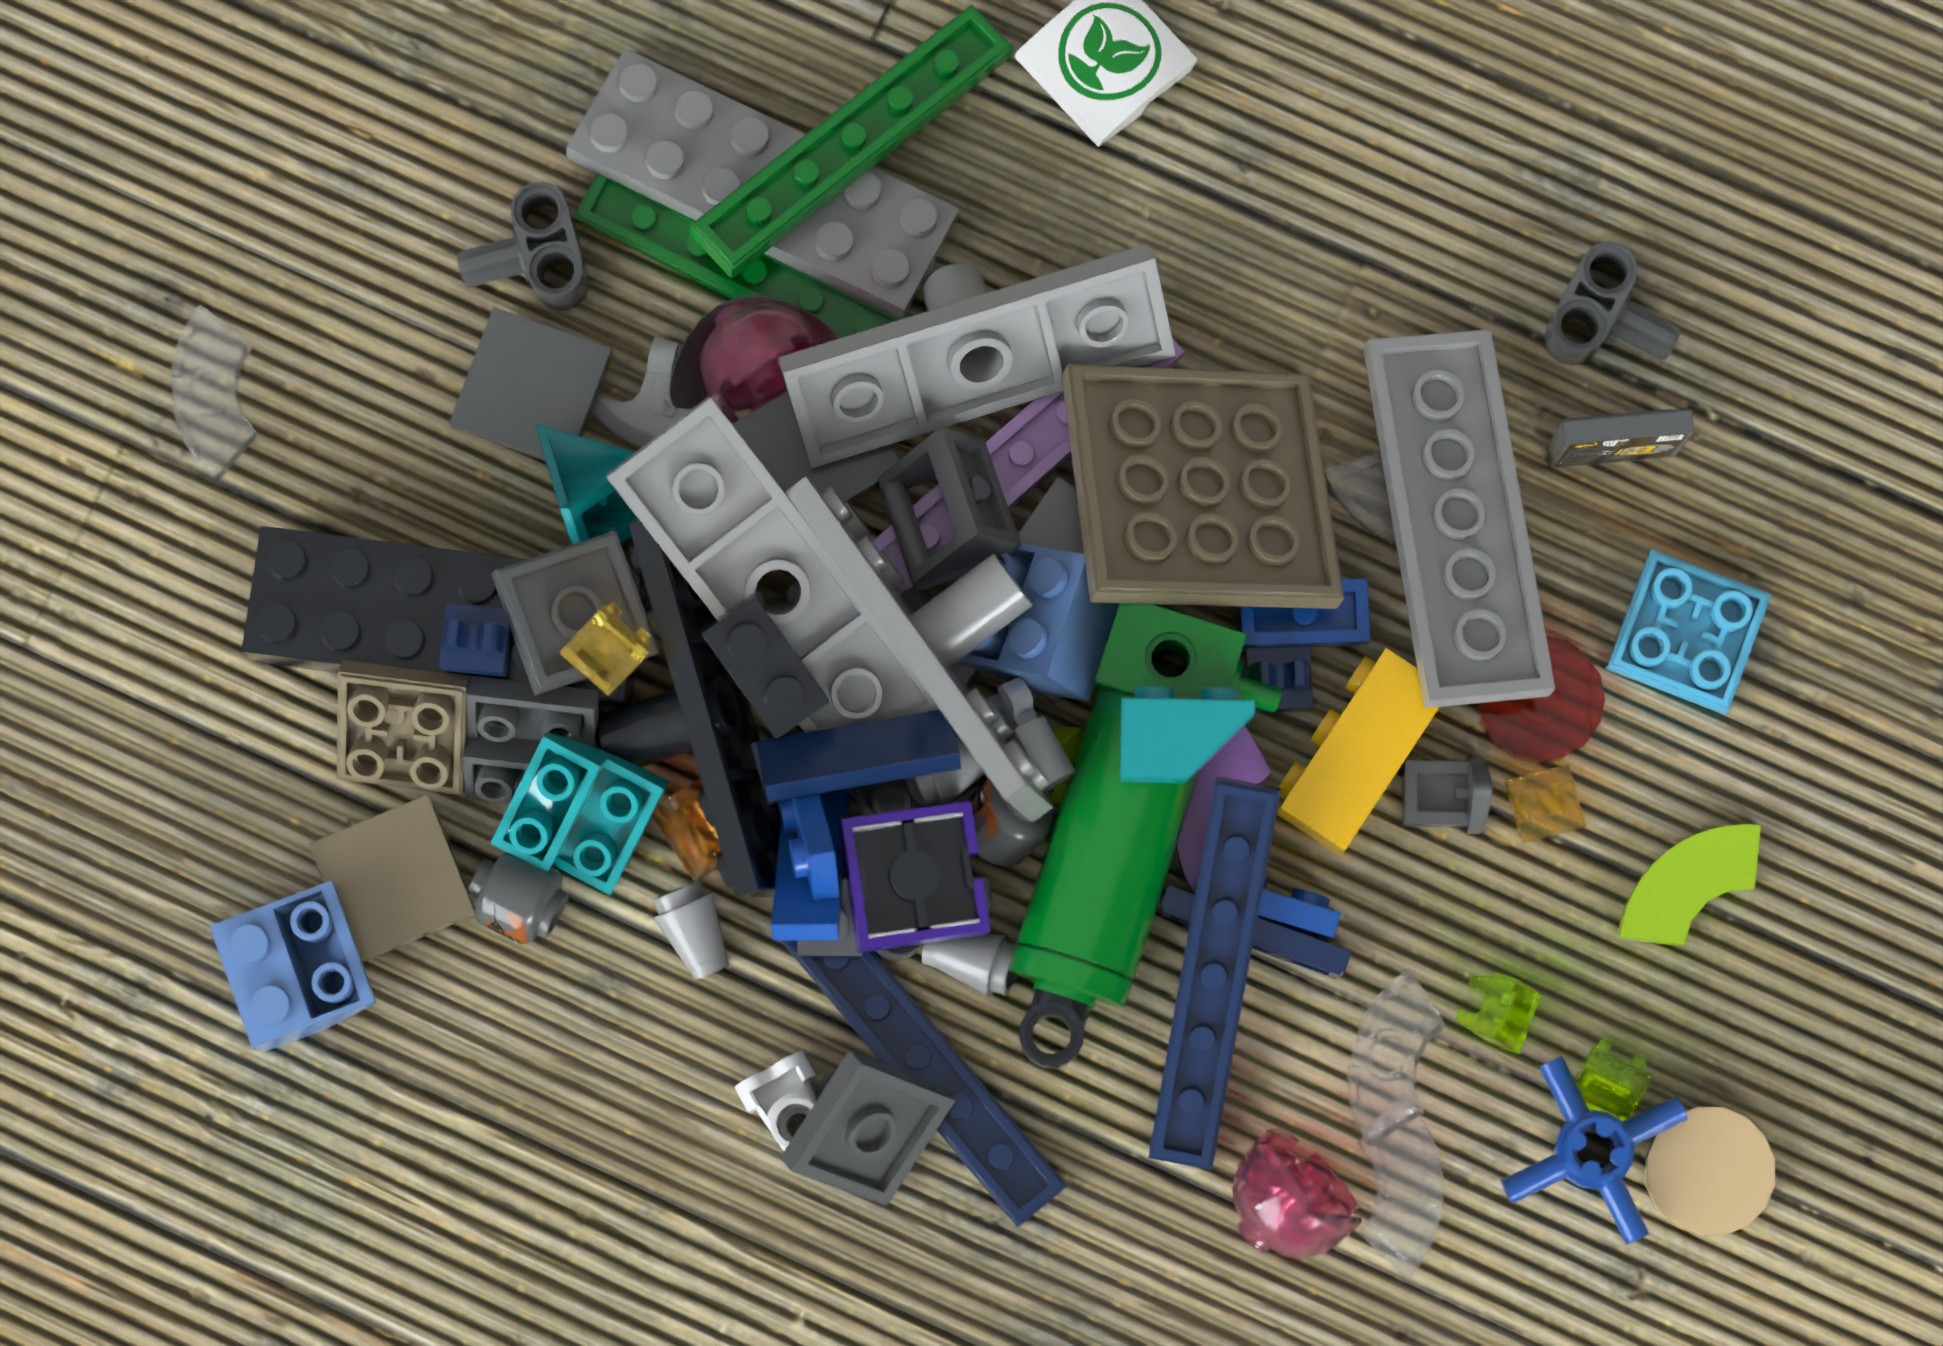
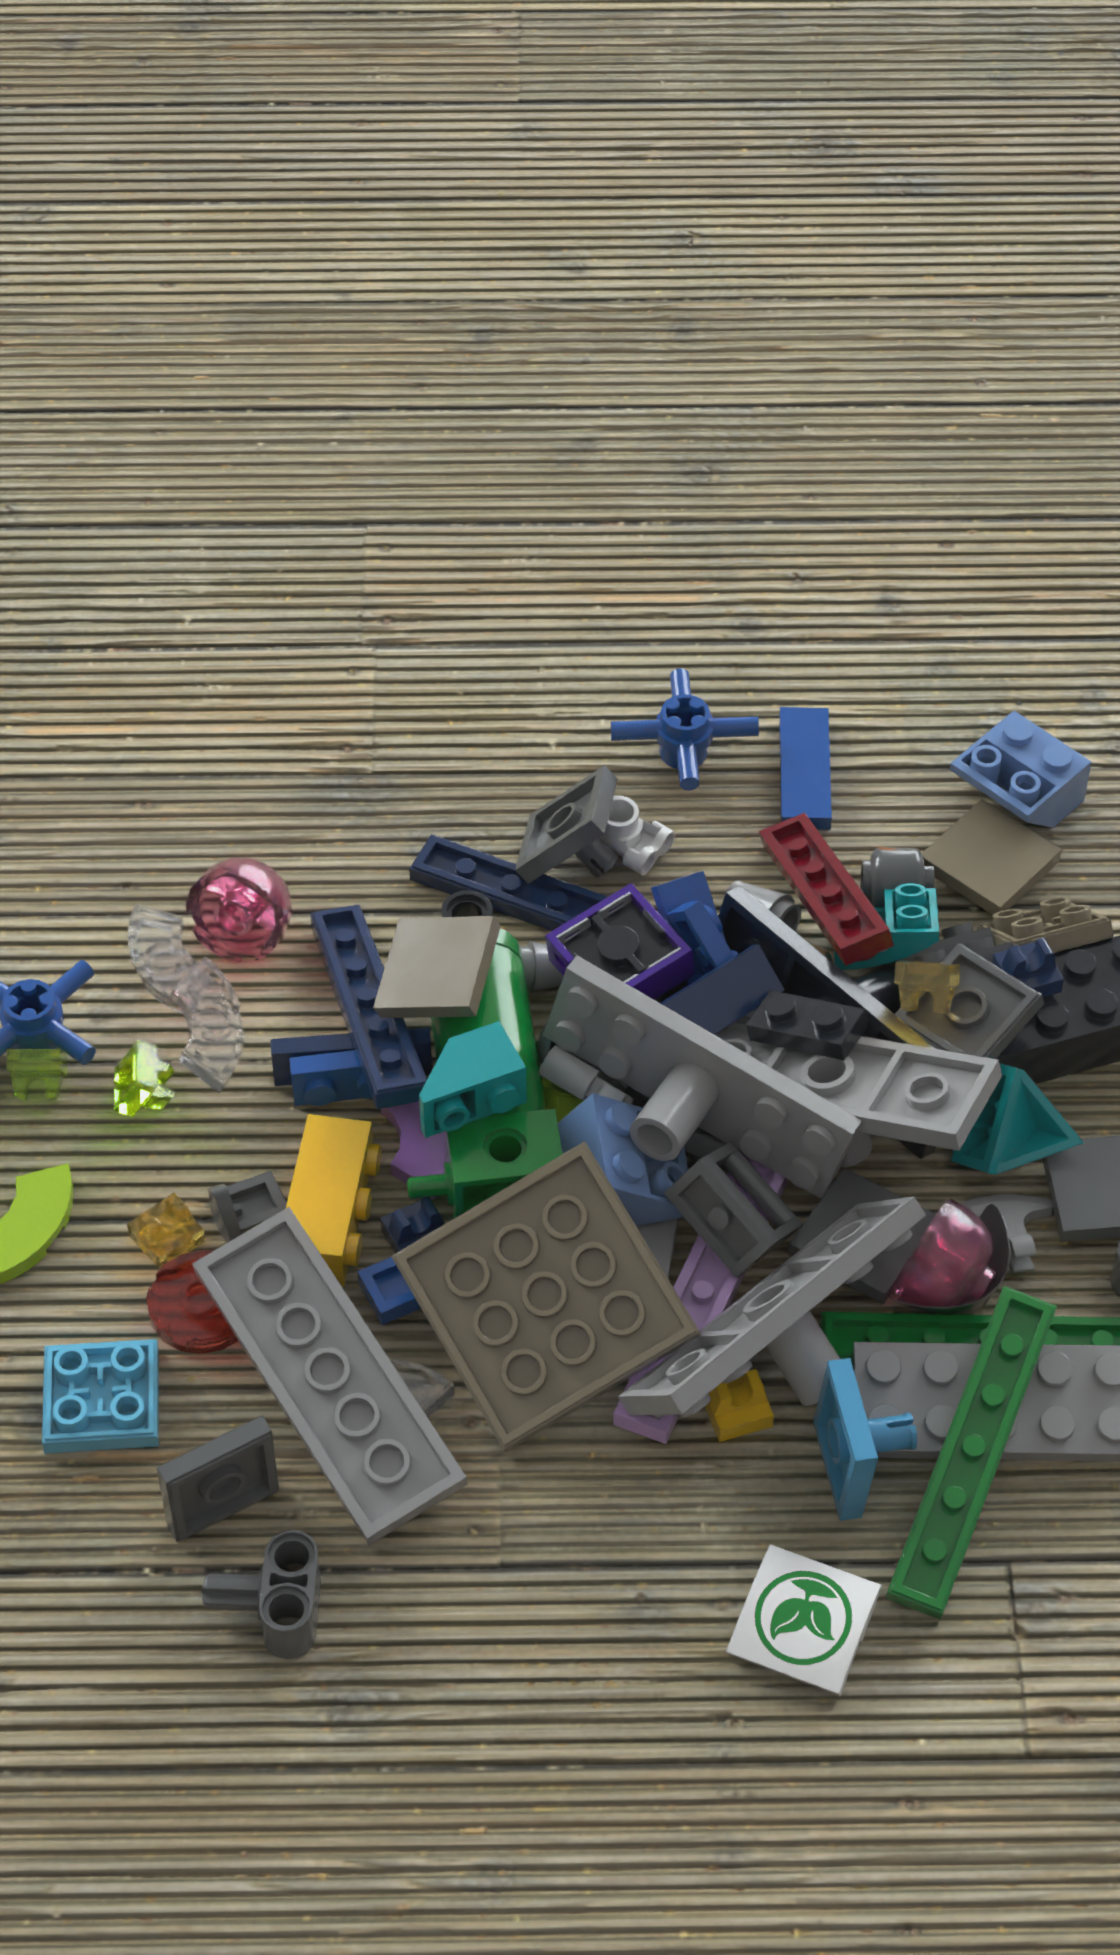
camera: 150 degrees right, 30 degrees down
none -> tile [373,916,501,1018]
none -> blue bar [610,668,759,791]
none -> dark red plate [759,813,894,966]
none -> blue tile [779,707,832,830]
none -> dark azure tile [813,1358,917,1521]

